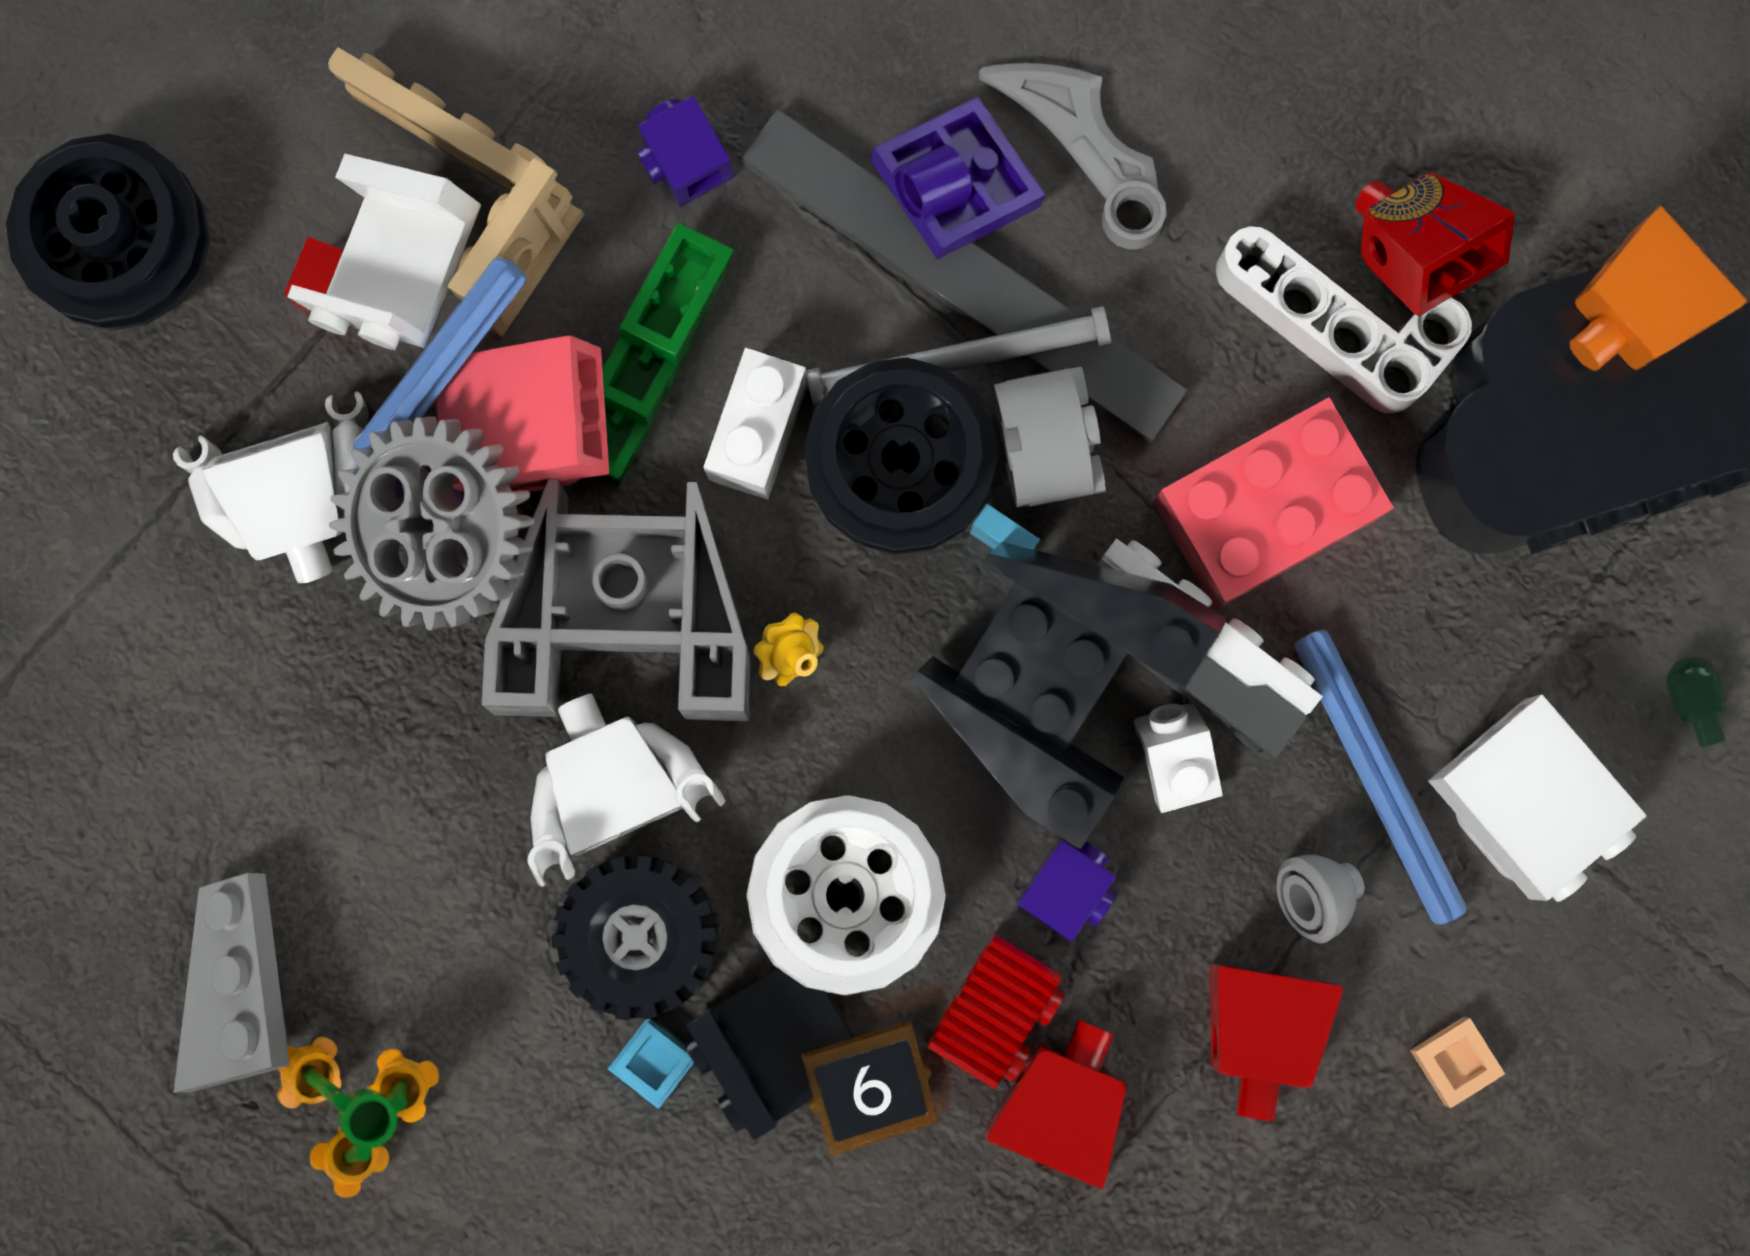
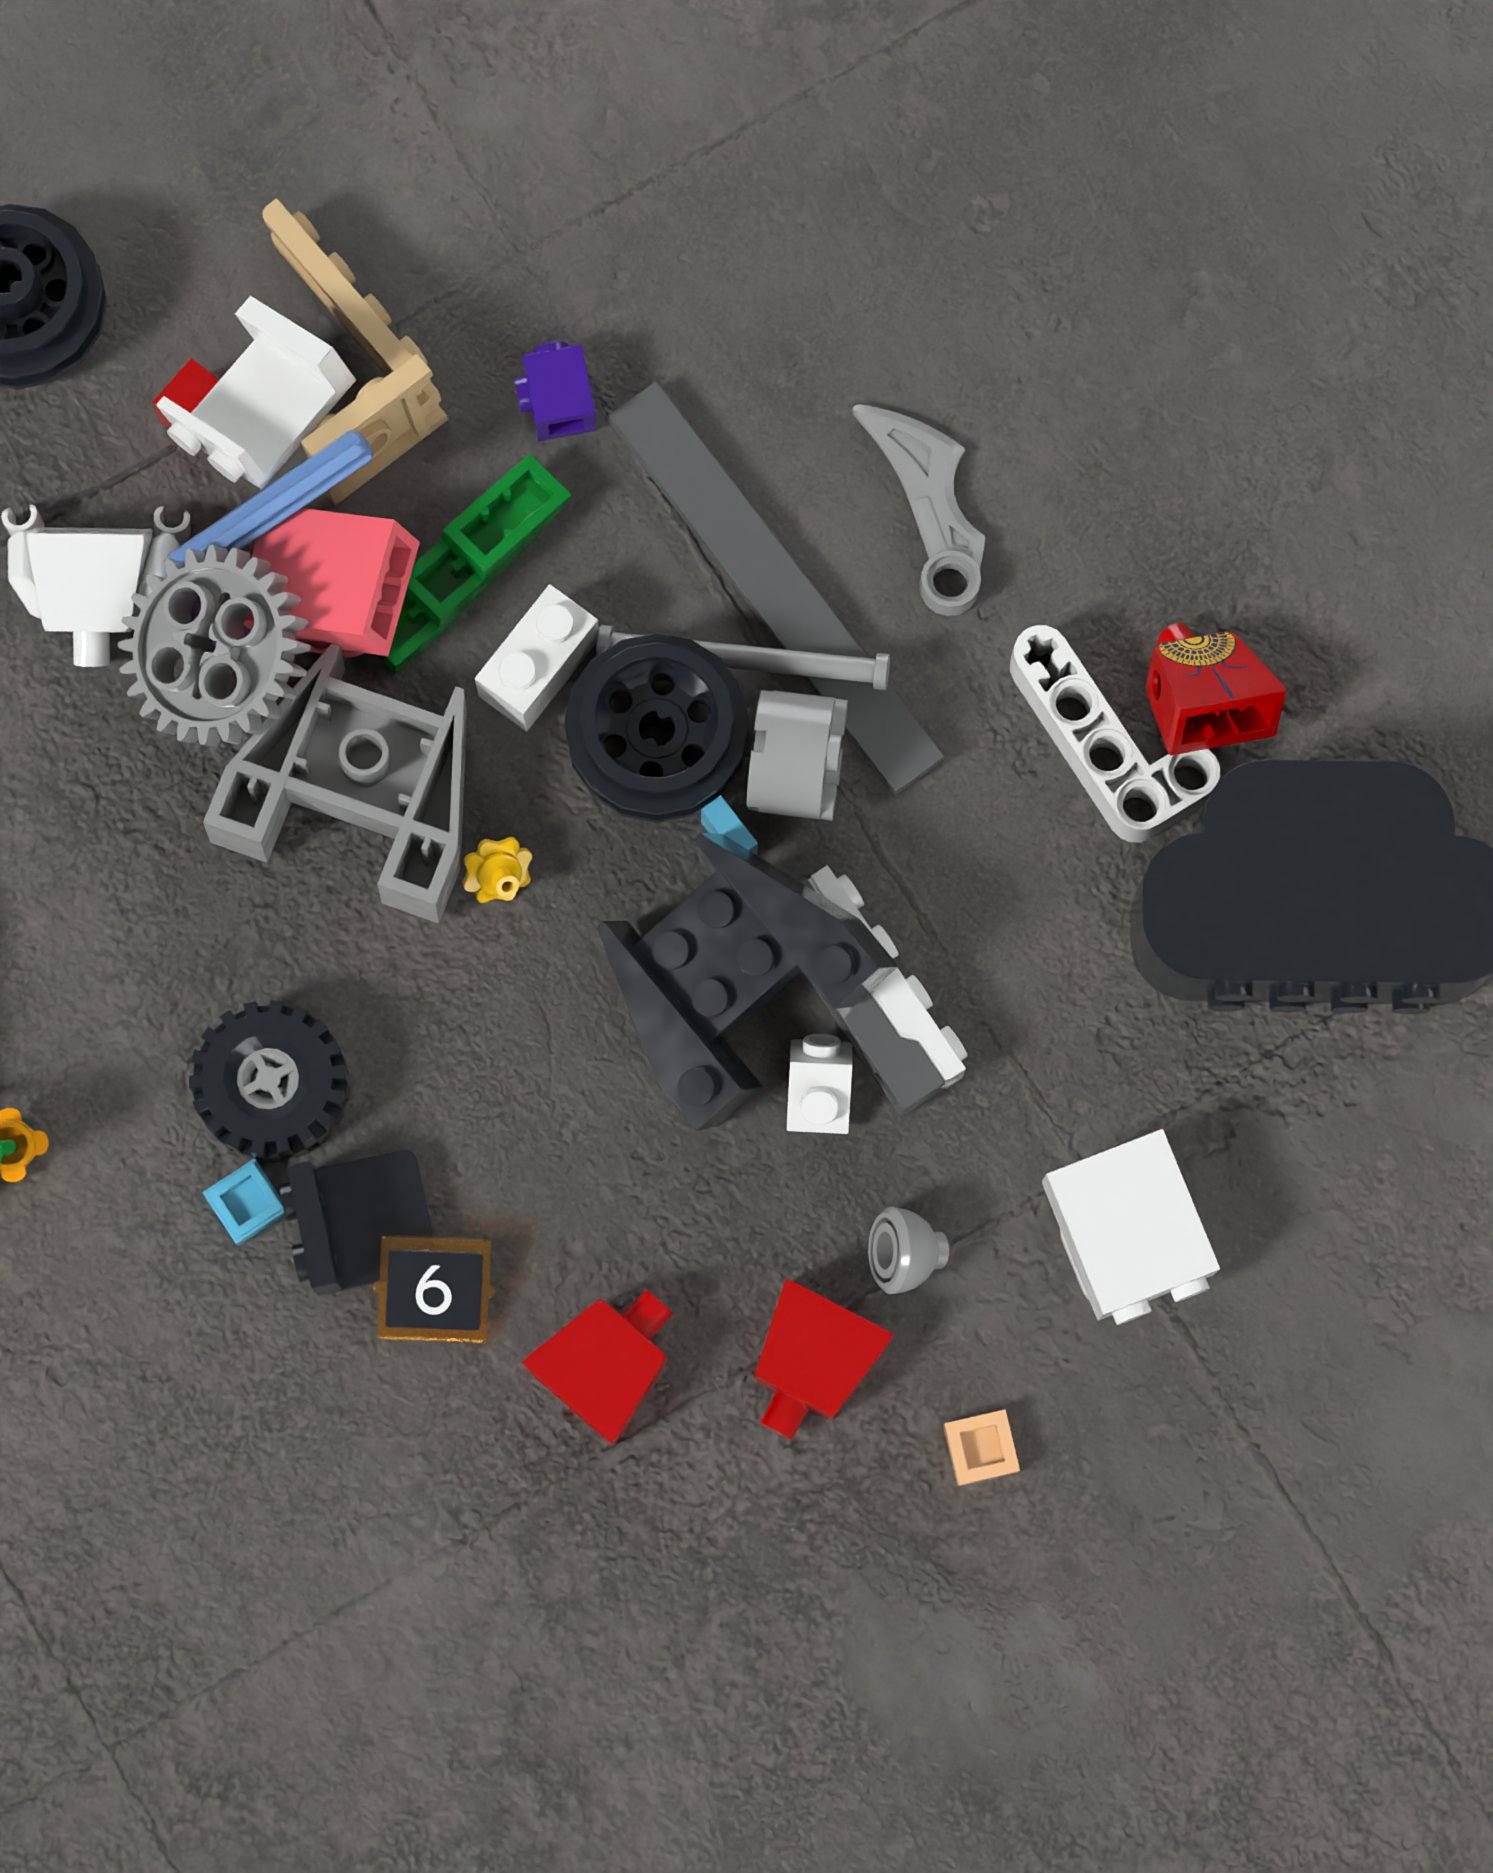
camera: 15 degrees right, 5 degrees down
white torso [528,694,725,887] -> none
white wheel [746,795,946,995] -> none
dark purple plate [870,97,1045,260] -> none
red brick [926,933,1065,1089] -> none
dark purple brick [1015,840,1117,942] -> none
coral brick [1153,397,1394,610] -> none
medium blue axle [1295,629,1467,925] -> none
orange torso [1569,206,1747,371] -> none
clear green cylinder [1666,657,1727,747] -> none

